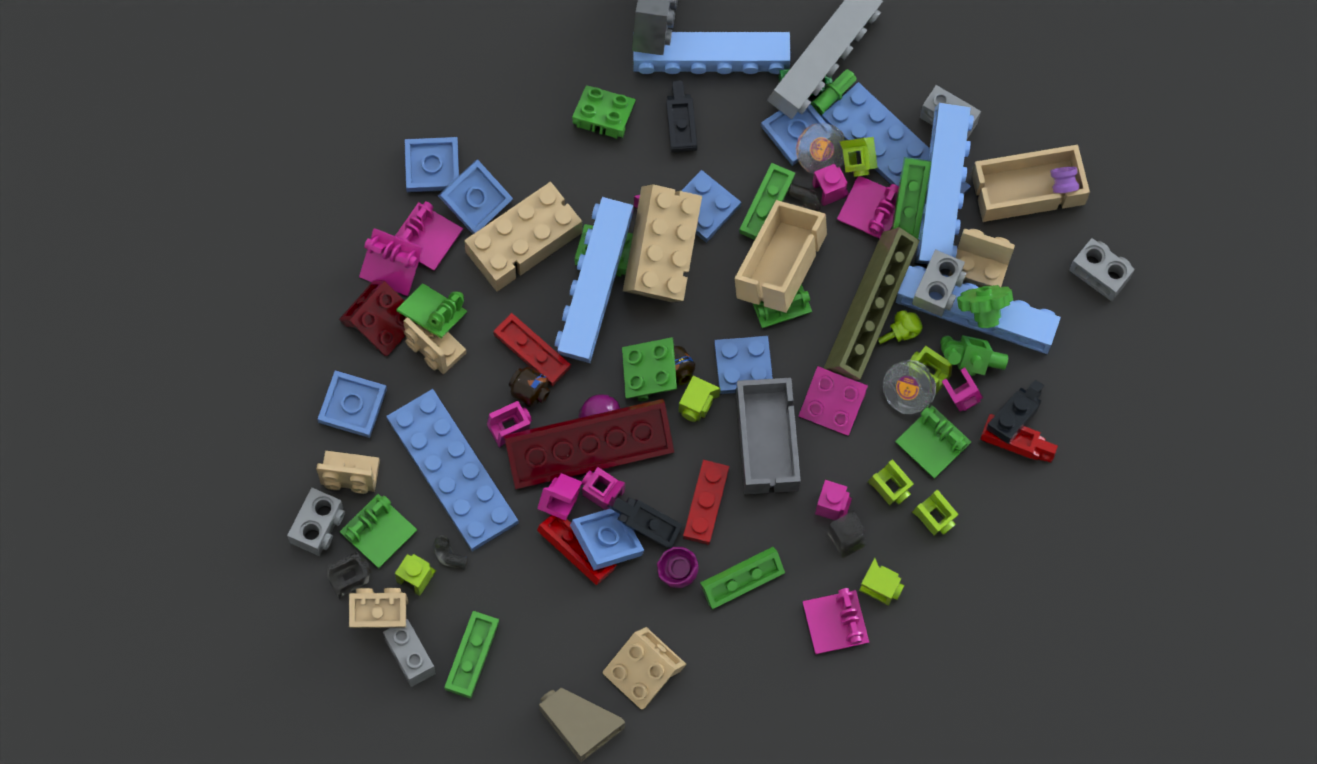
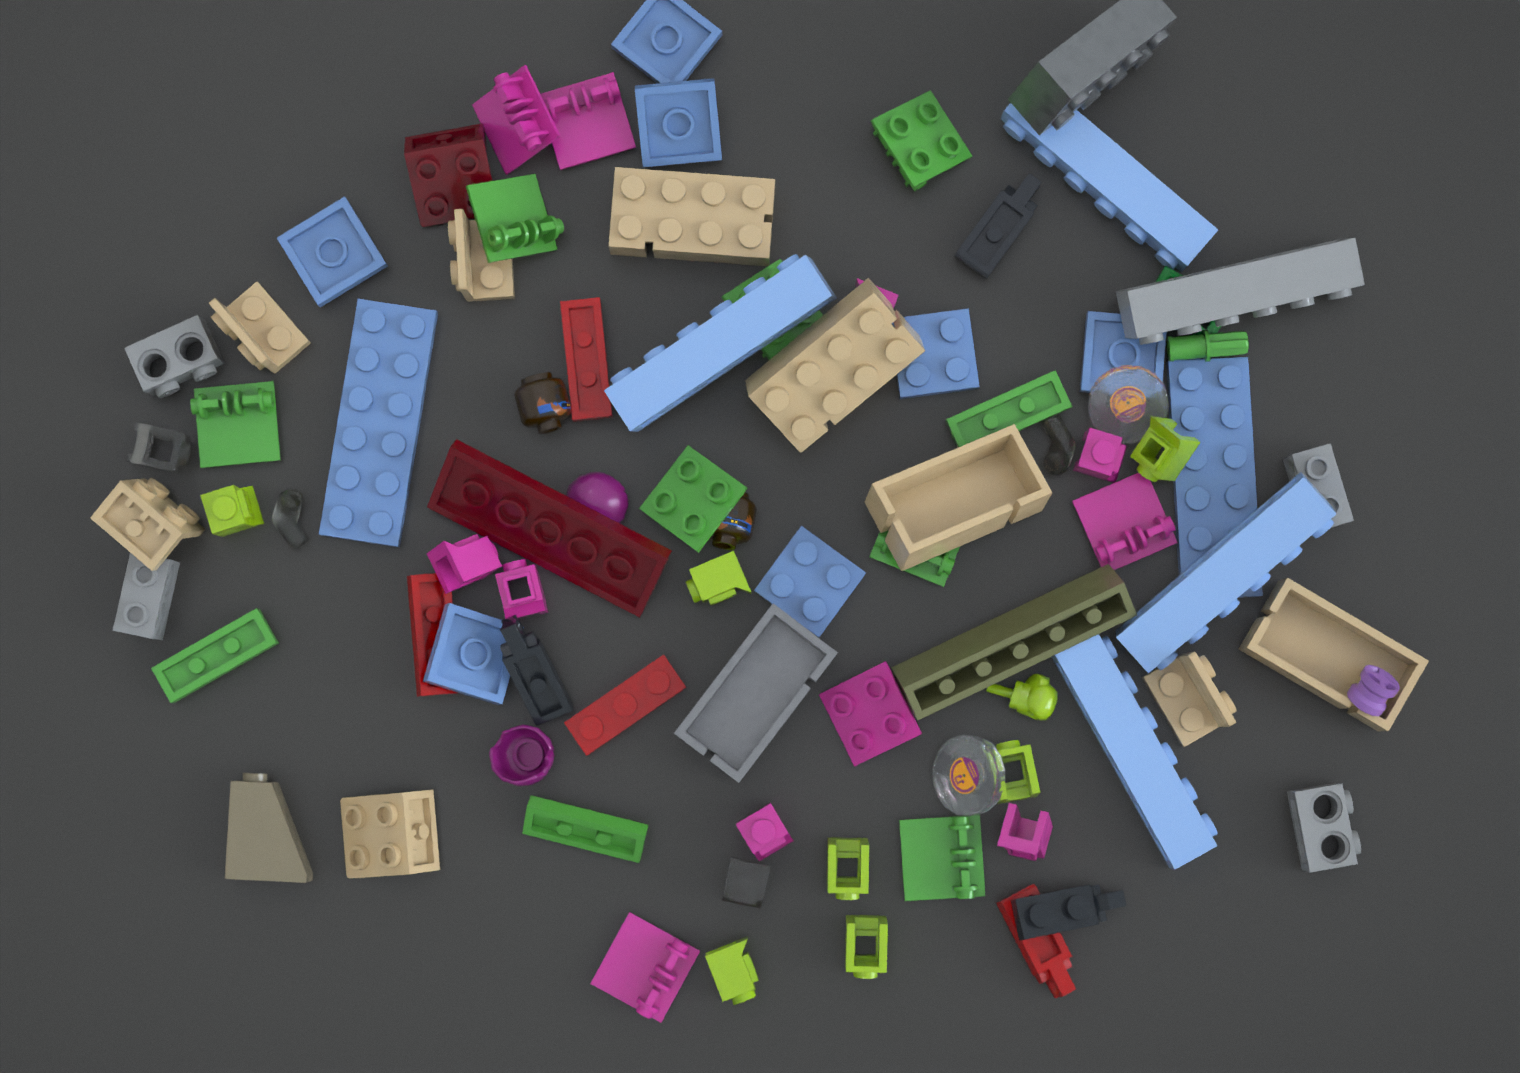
camera: 45 degrees right, 15 degrees up
dark pink window [487,401,532,448] -> none
bright green plate [892,157,931,239] -> none
light grey brick [912,249,966,317] -> none
bright green piece [940,335,1008,376] -> none
bright green plant [957,285,1013,328] -> none

